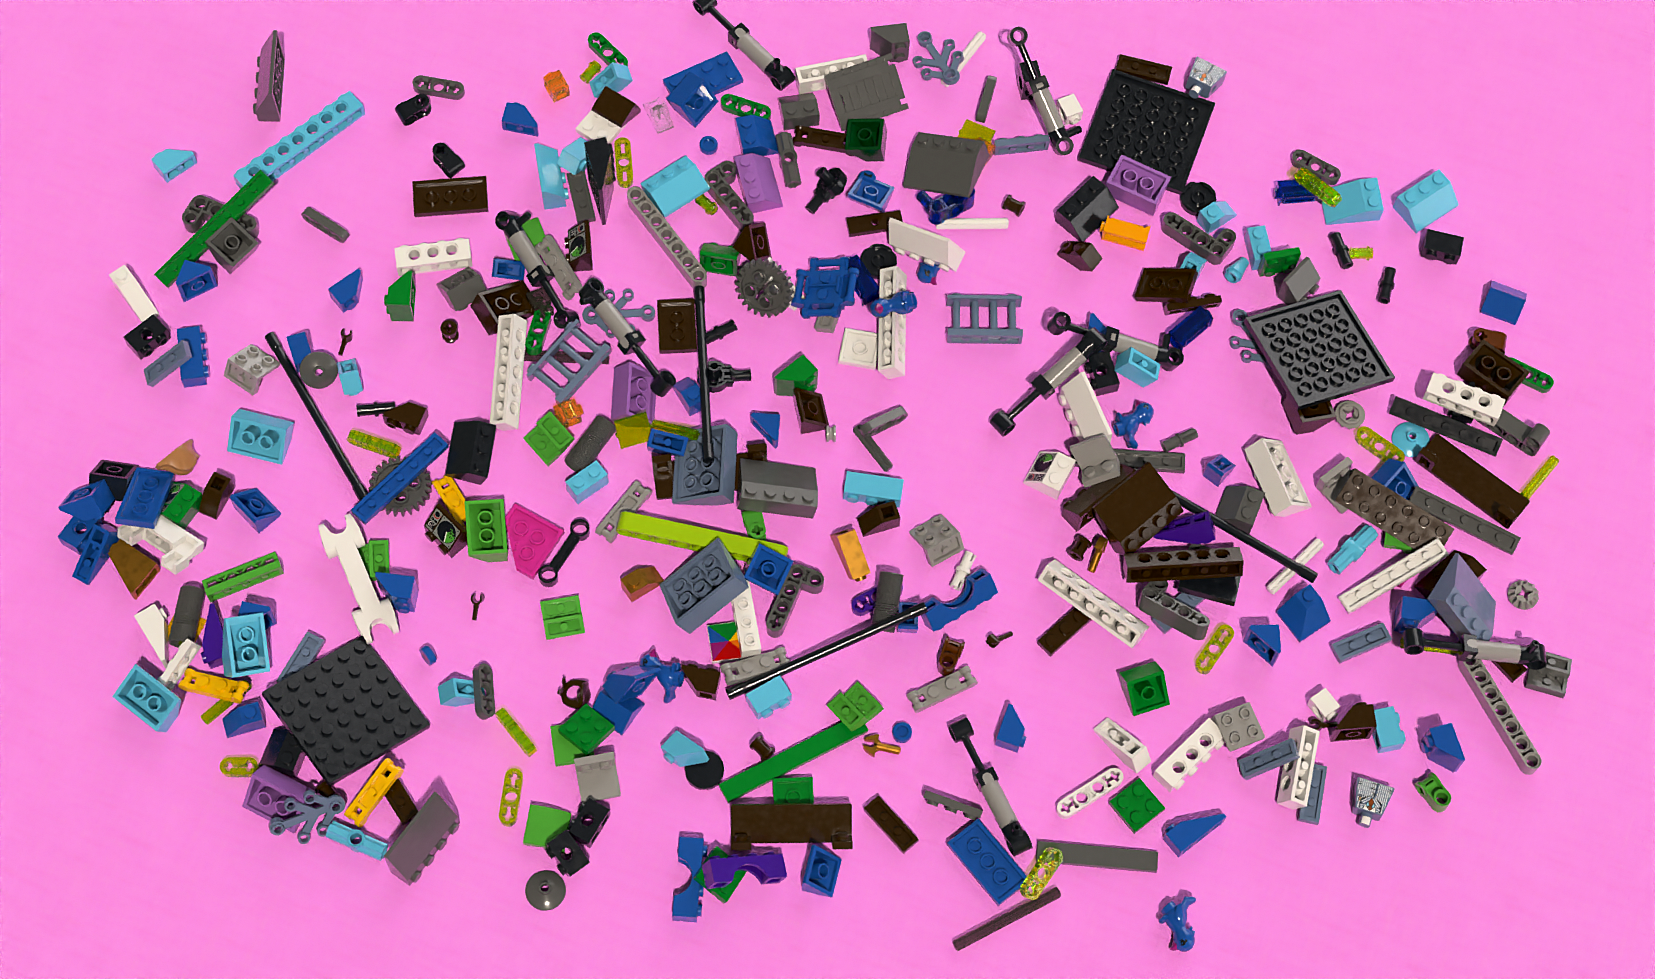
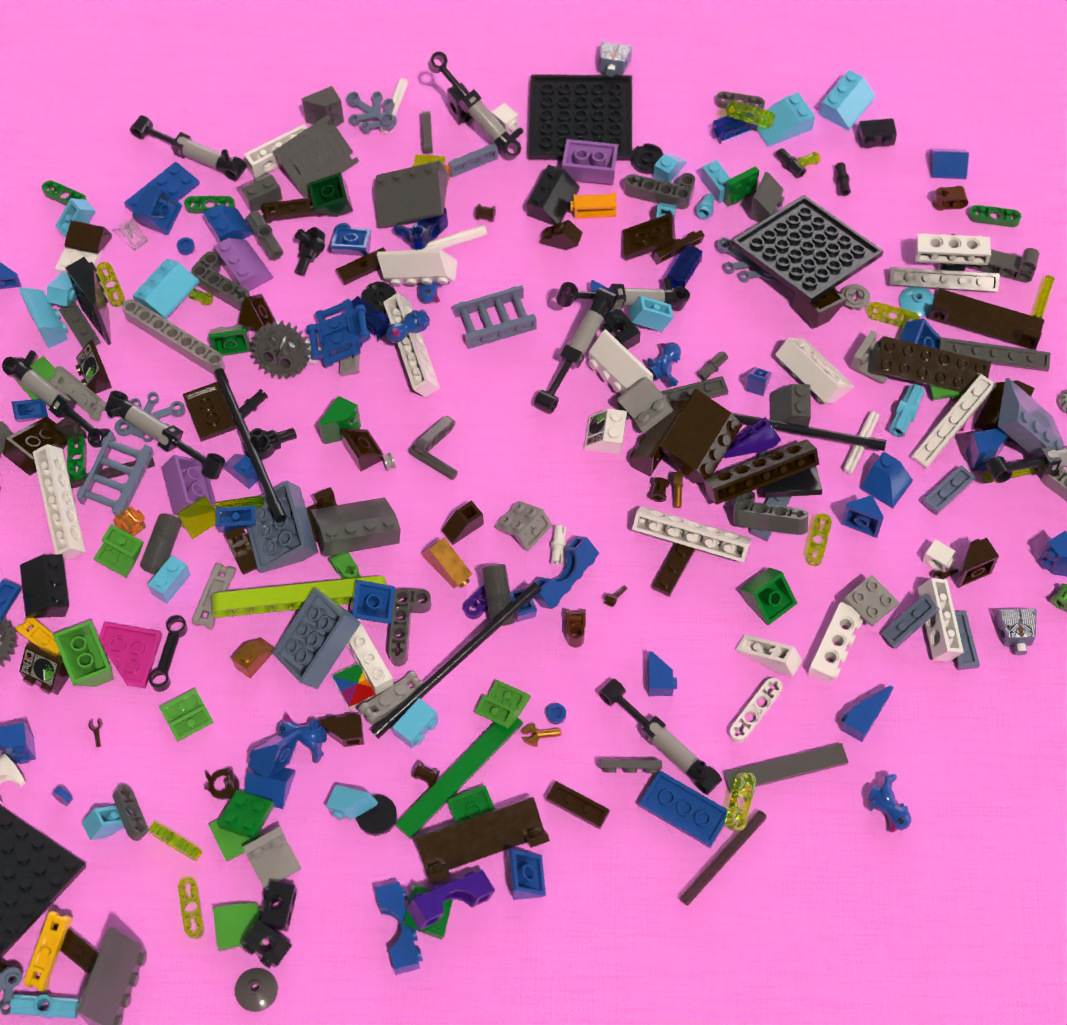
camera: 15 degrees left, 5 degrees down
clear yellow brick [543,70,570,103] -> none
clear neon green pin [579,60,602,84] -> none
blue slope [750,413,780,449] -> none
white tile [838,328,879,370] -> none
medium azure brick [843,471,904,508] -> none
light grey plate [906,666,978,713] -> none
green plate [1108,778,1165,834] -> none
dark brown plate [1116,54,1172,85] -> none
medium azure brick [1372,706,1406,754] -> none
dark brown slope [1457,339,1530,407] -> none

